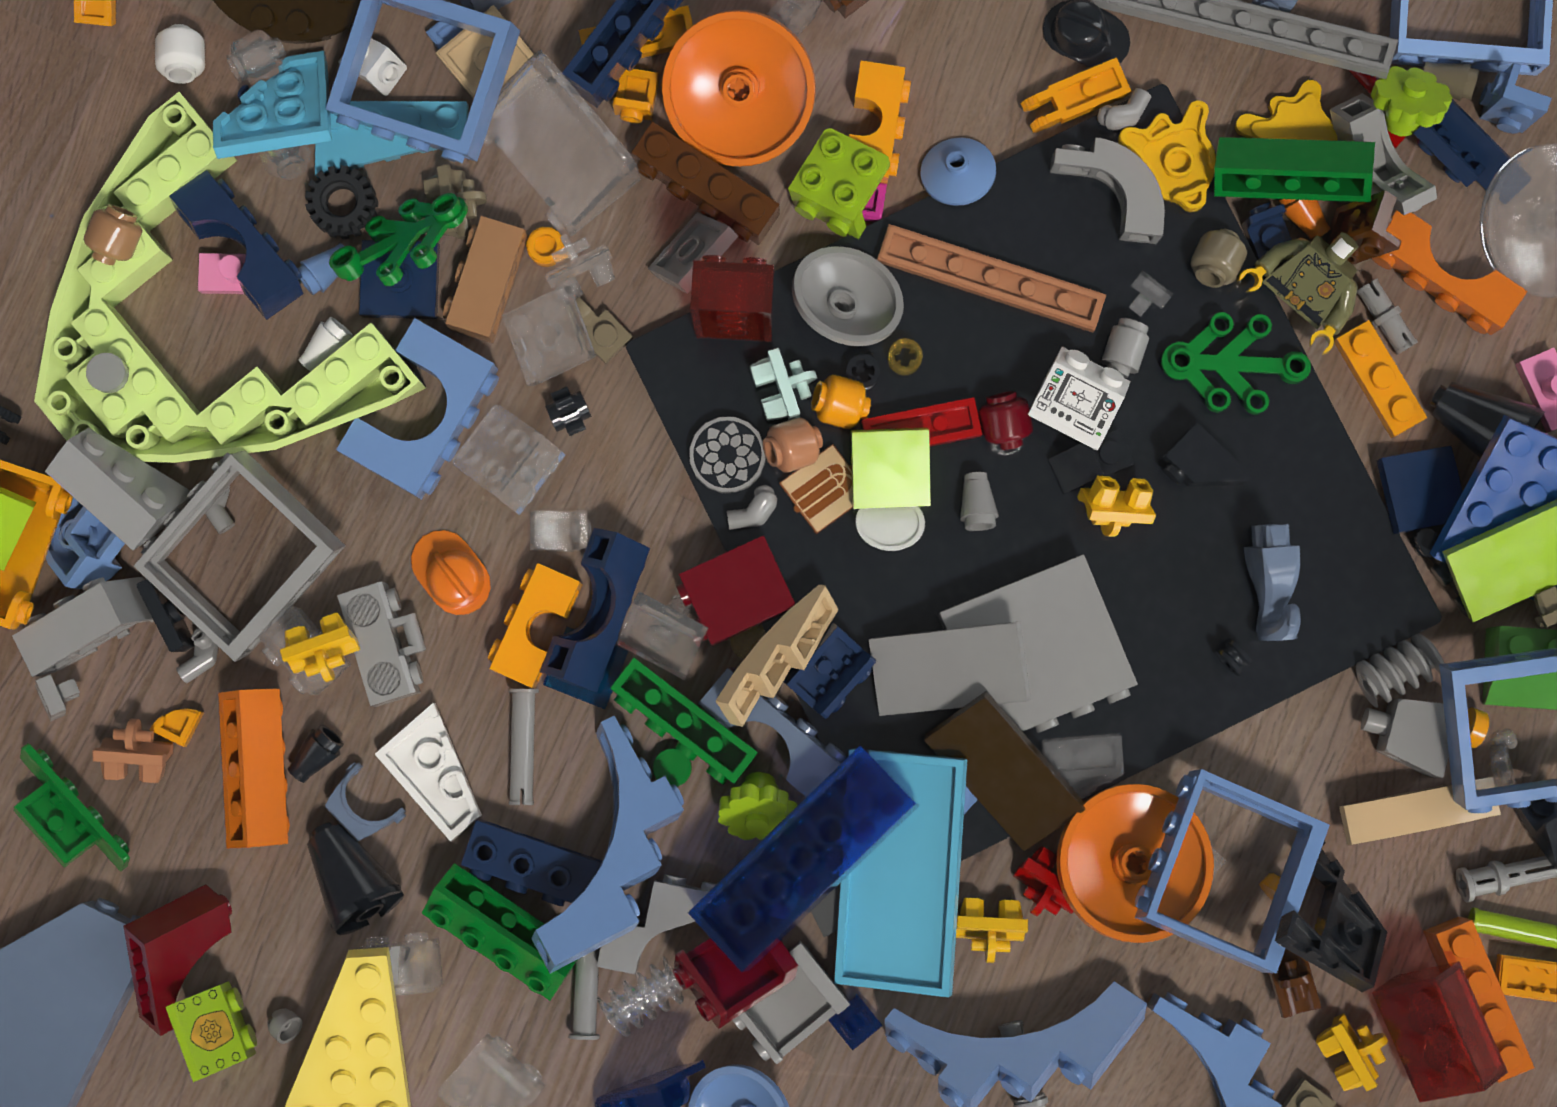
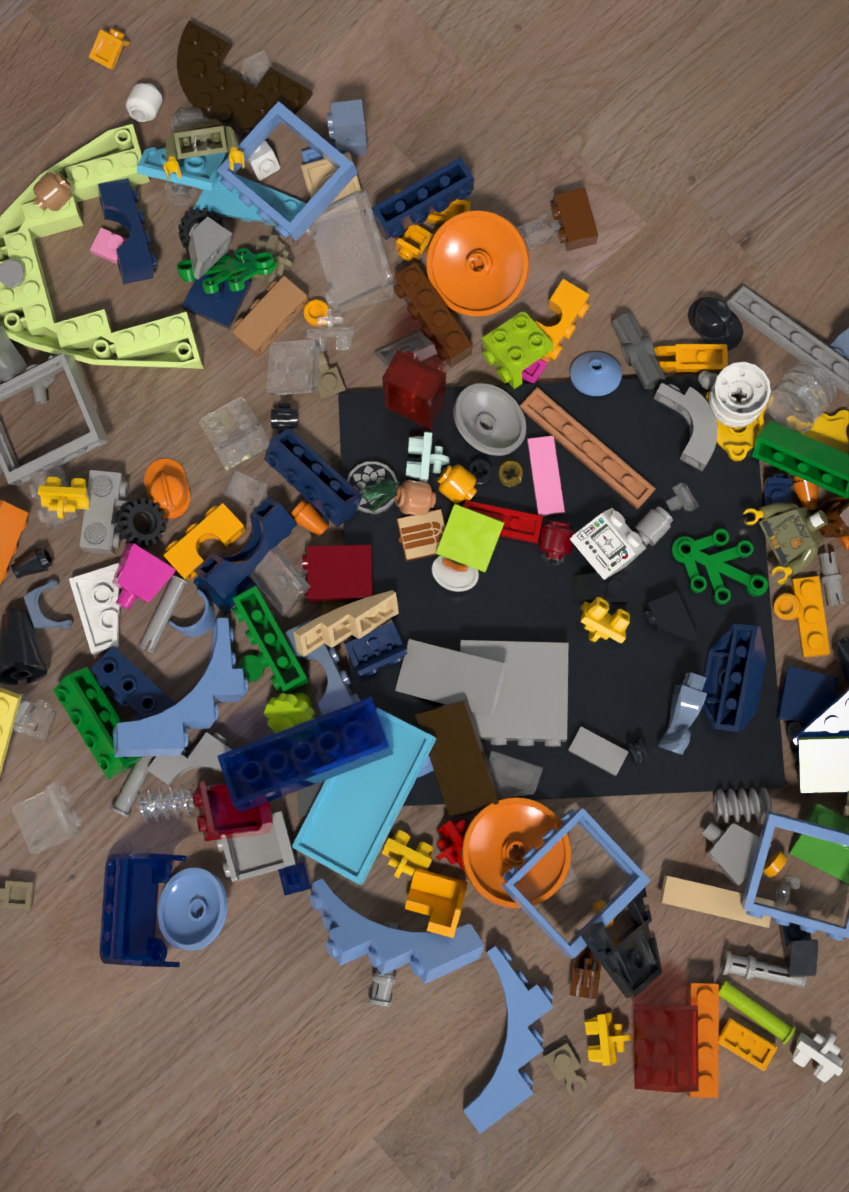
camera: 25 degrees right, 5 degrees down
medium blue cone [298,243,344,295] -> none
white cone [298,317,354,371] -> none
medium blue arch [336,318,499,500] -> none
light grey arm [727,485,777,530] -> none
light grey cone [960,472,999,531] -> none
dark tan head [1190,229,1247,288] -> none
none -> dark pink torso [112,543,176,611]
none -> black tyre [115,498,167,548]
none -> olive torso [163,119,245,180]
none -> medium blue helmet [168,589,216,637]
none -> light grey slope [189,217,232,279]
none -> dark blue brick [264,428,363,527]
none -> orange cone [290,500,329,537]
none -> clear green piece [359,477,399,512]
none -> light orange panel [405,868,468,938]
none -> orange leg [442,557,468,572]
none -> bright pink tile [527,436,565,516]
none -> light grey tile [568,727,628,776]
none -> dark grey piece [611,313,666,390]
none -> dark blue wedge [702,624,767,733]
none -> white wheel [708,362,771,428]
none -> clear wheel [766,362,837,433]
none -> light orange tile [773,593,802,620]

